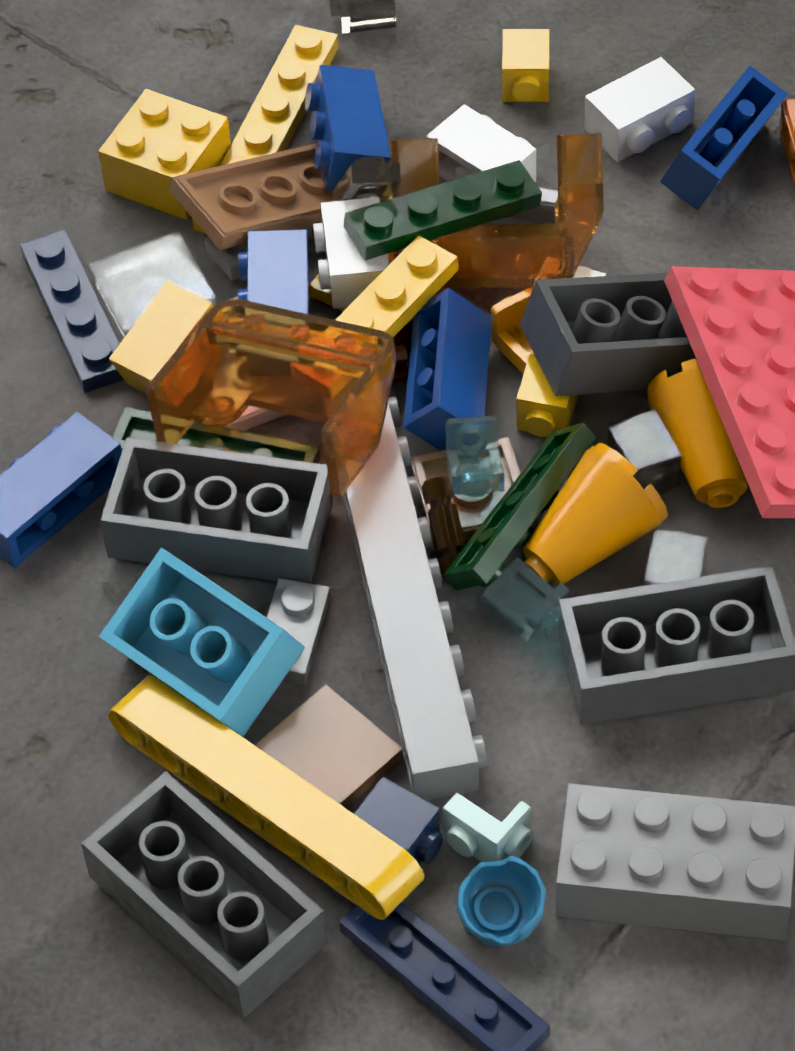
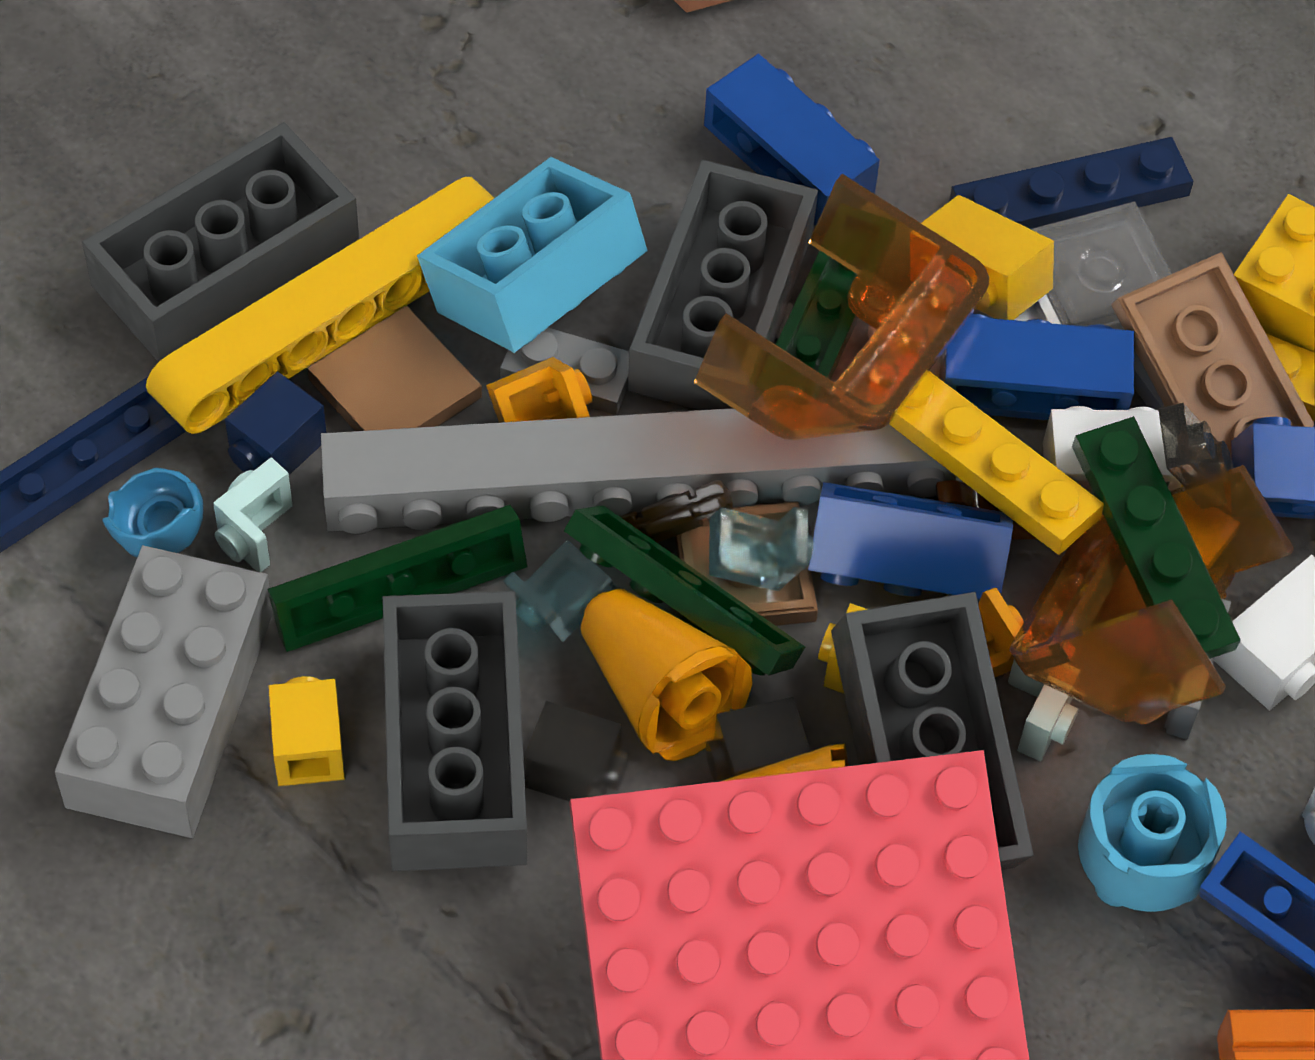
camera: 90 degrees right, 5 degrees up
none -> dark green plate [267,504,528,652]
none -> yellow brick [269,676,345,786]
none -> light orange bracket [486,357,592,423]
none -> medium azure brick [1078,754,1227,912]

